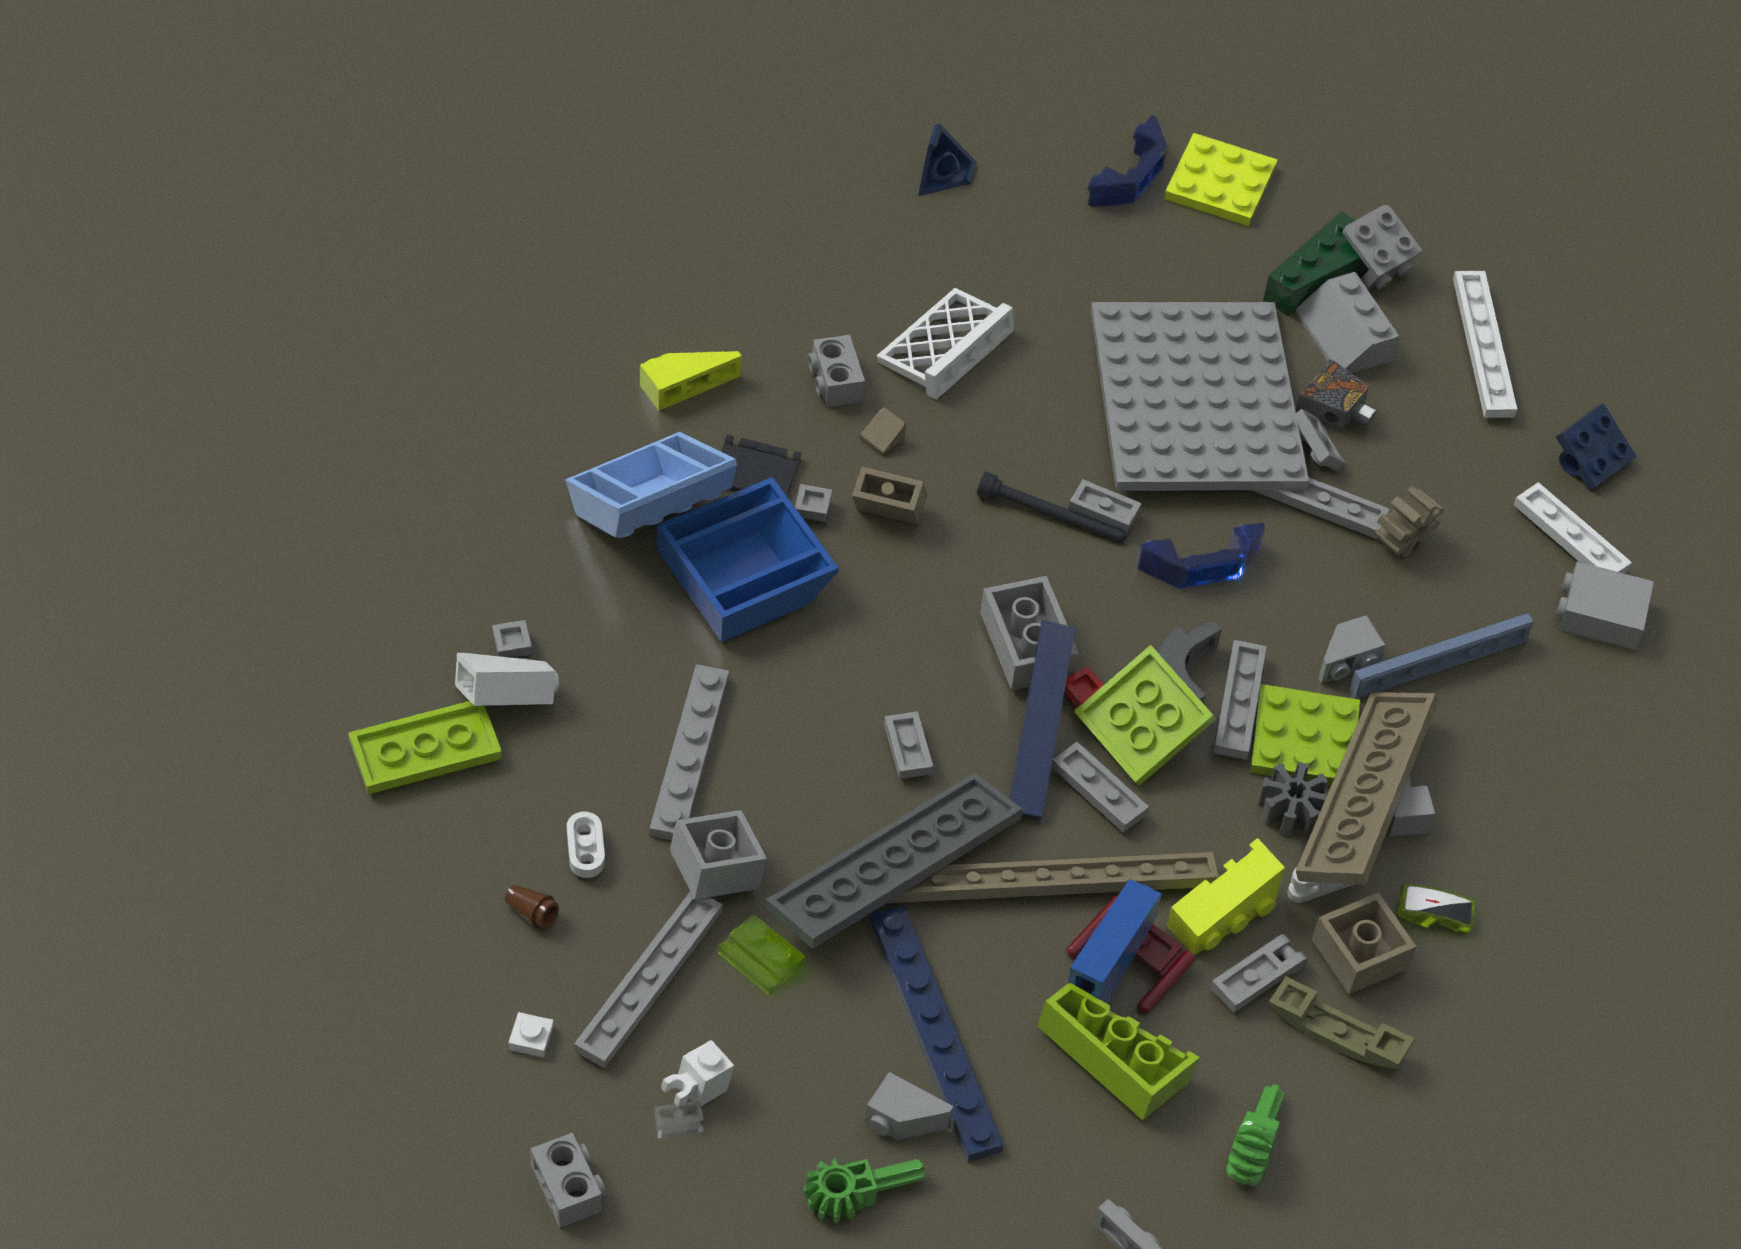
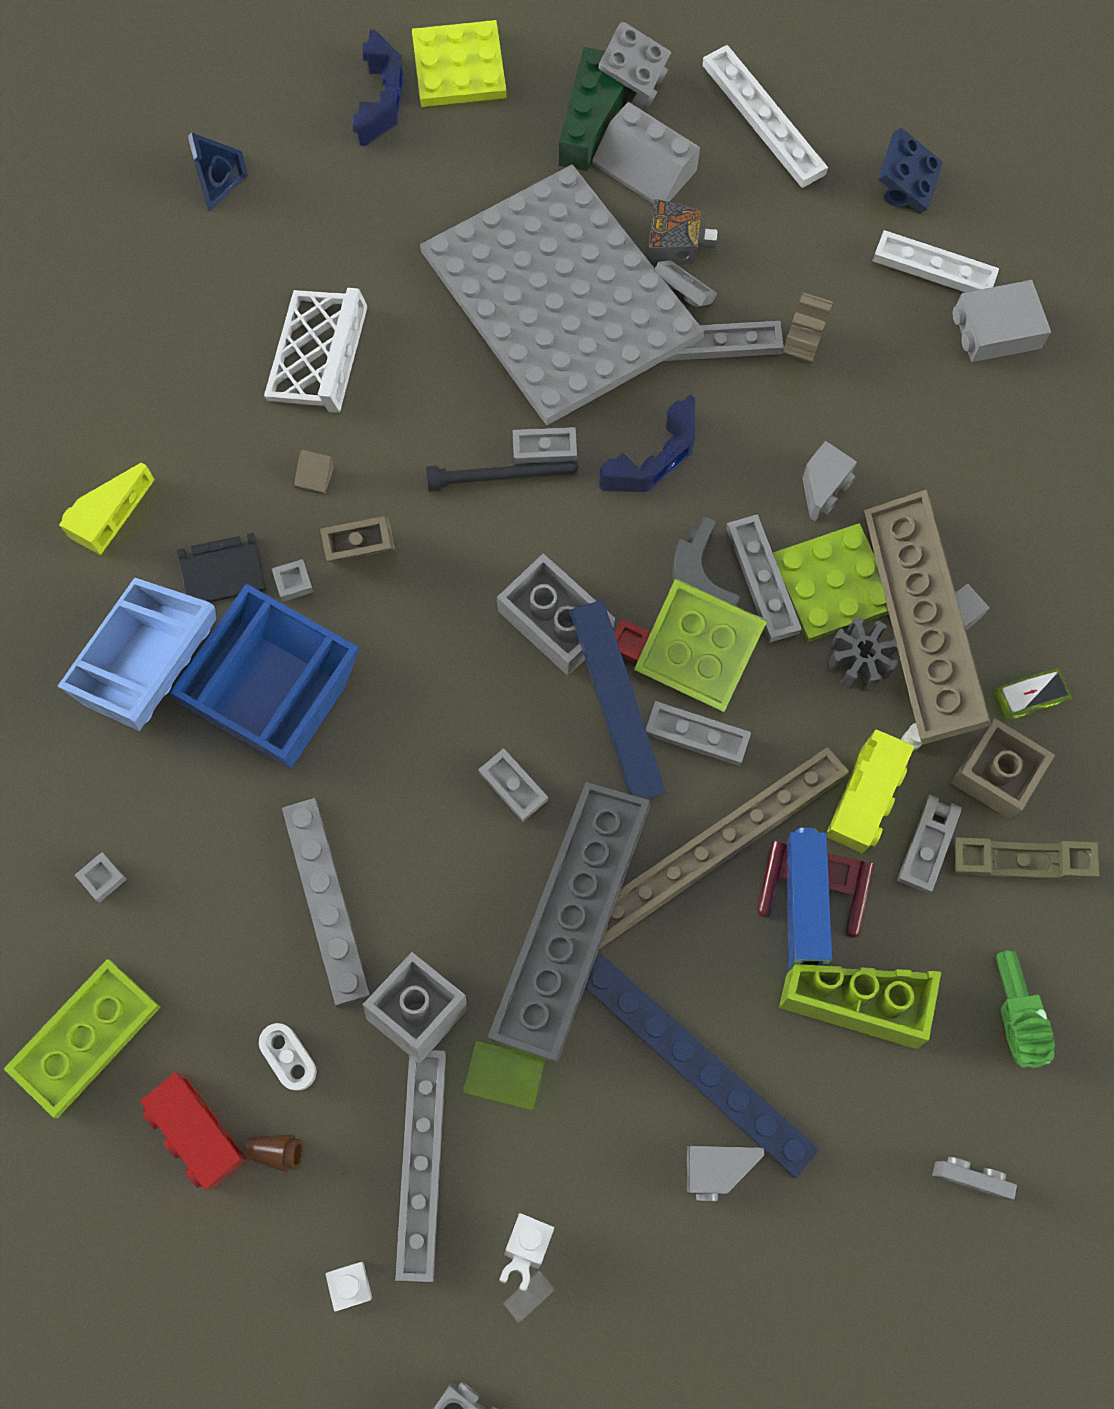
camera: 25 degrees left, 20 degrees up
white slope [455,653,559,706] -> none
bright green gear [803,1157,926,1224] -> none
light grey brick [808,335,865,407] -> none
sand blue tile [1349,613,1534,699] -> none
none -> red brick [140,1072,248,1190]

